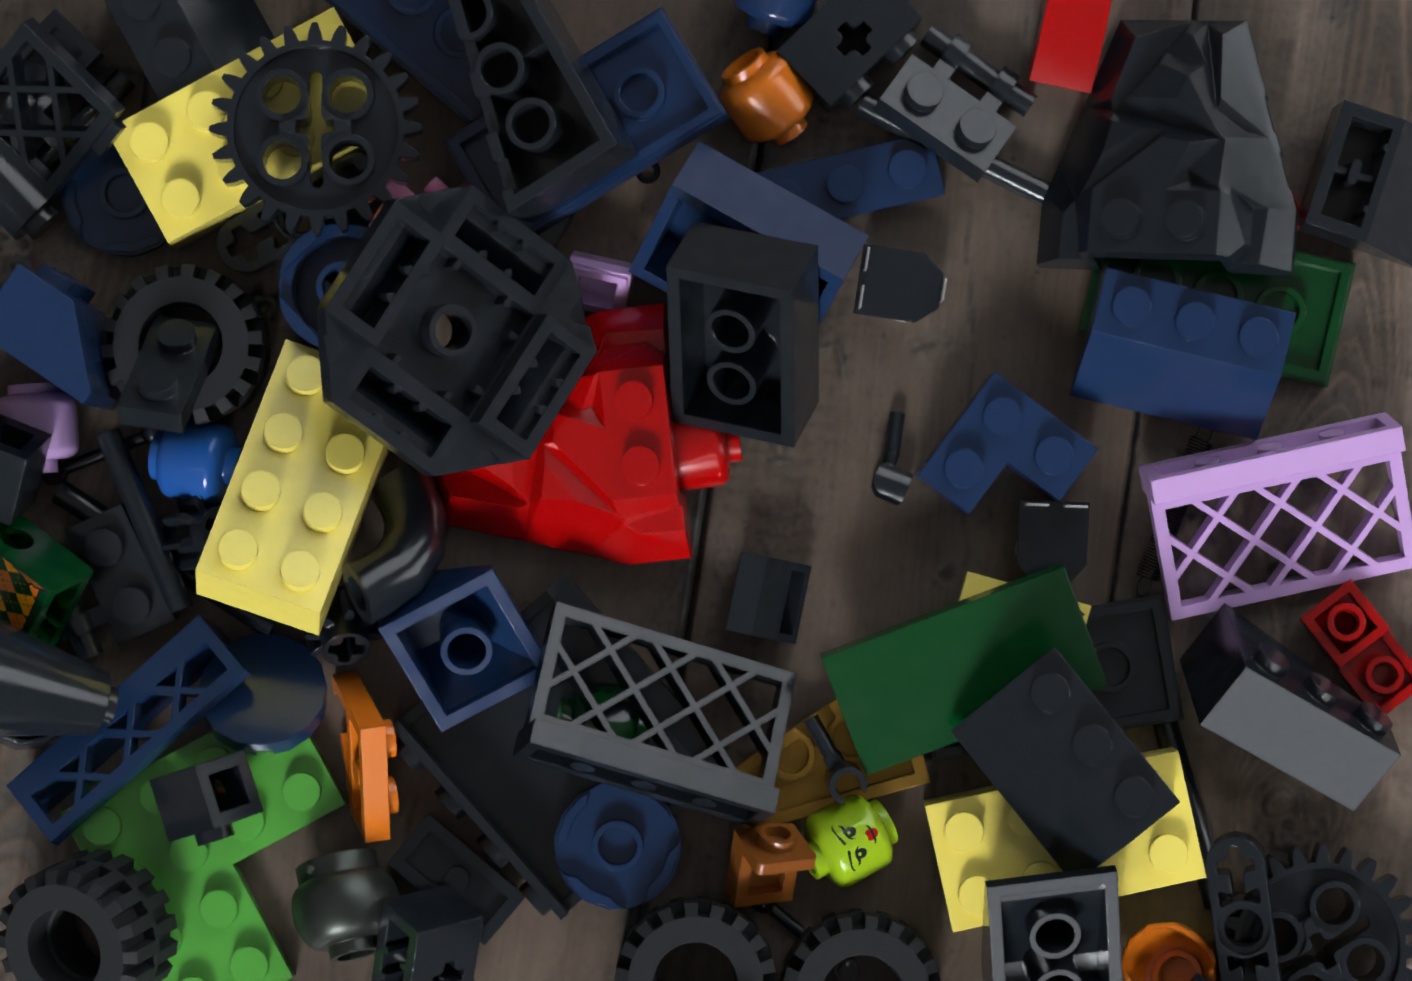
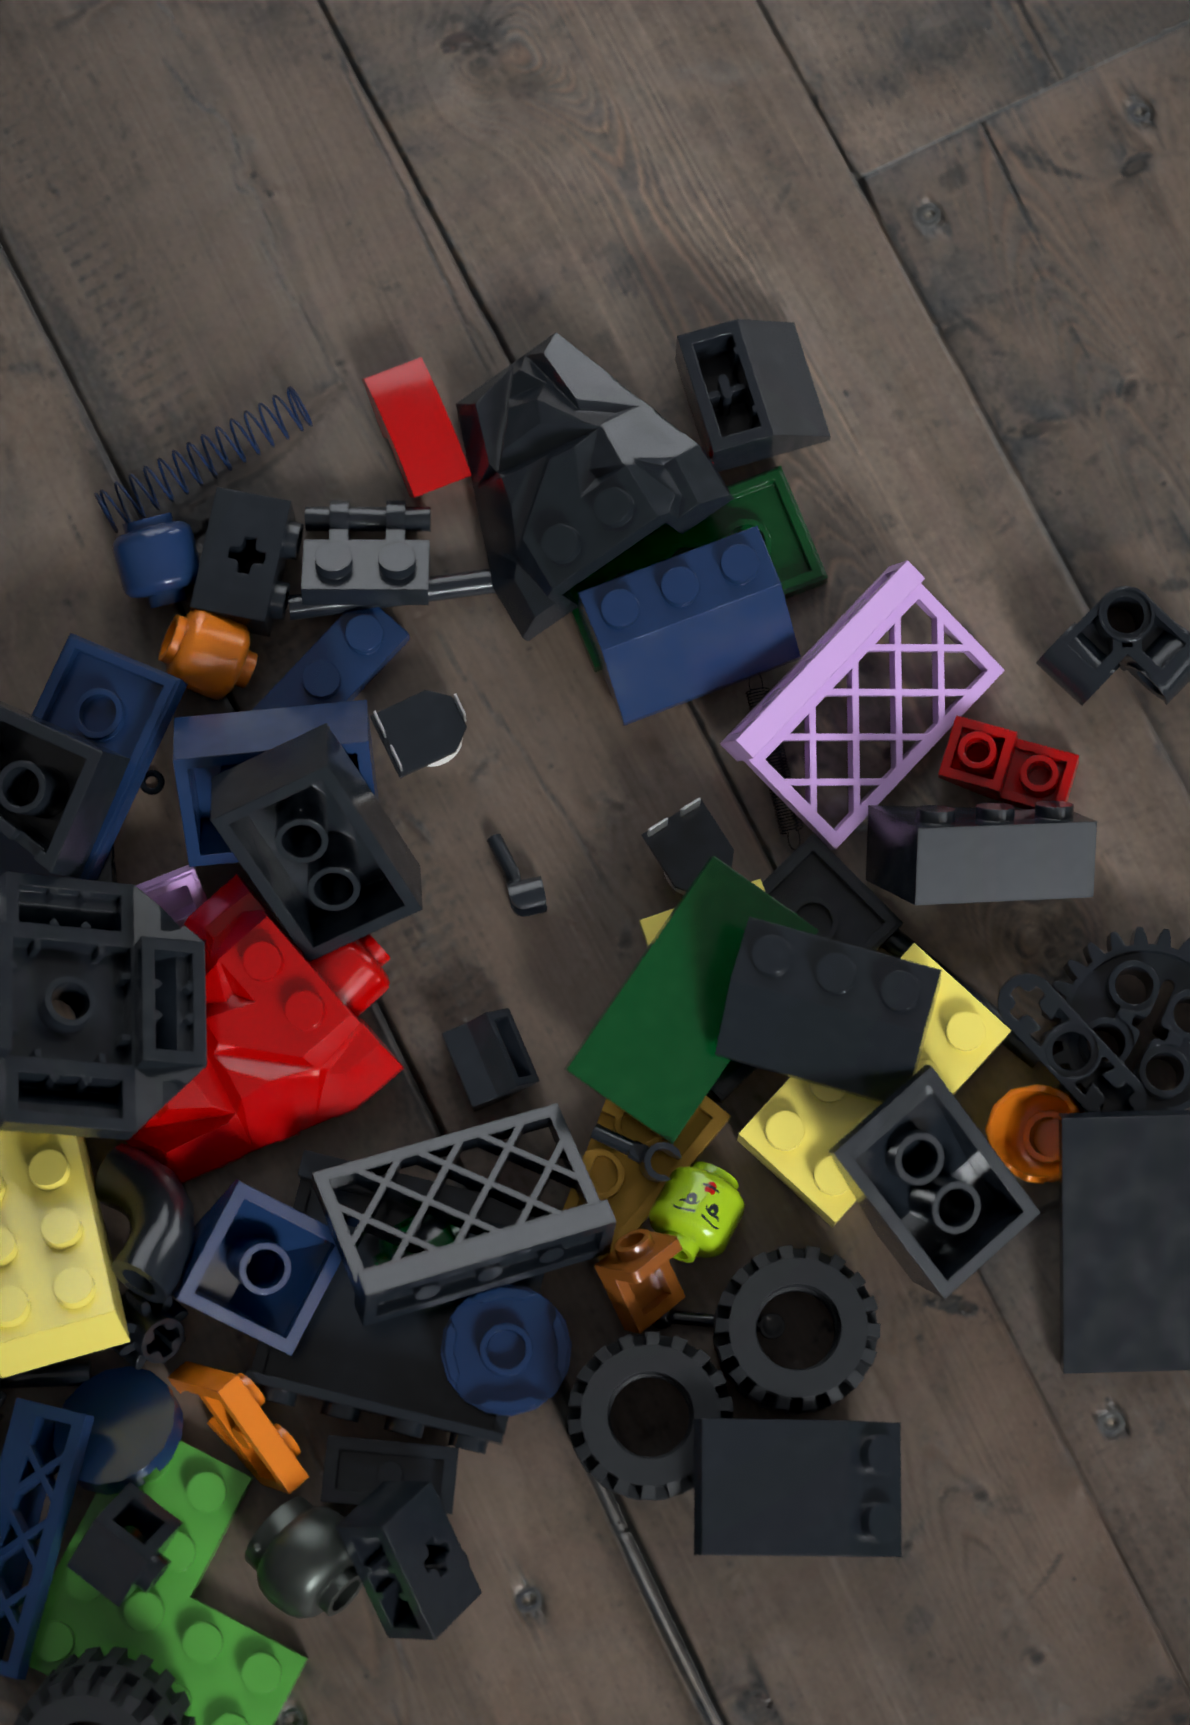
camera: 30 degrees left, 10 degrees down
dark blue brick [914,372,1098,514] -> none

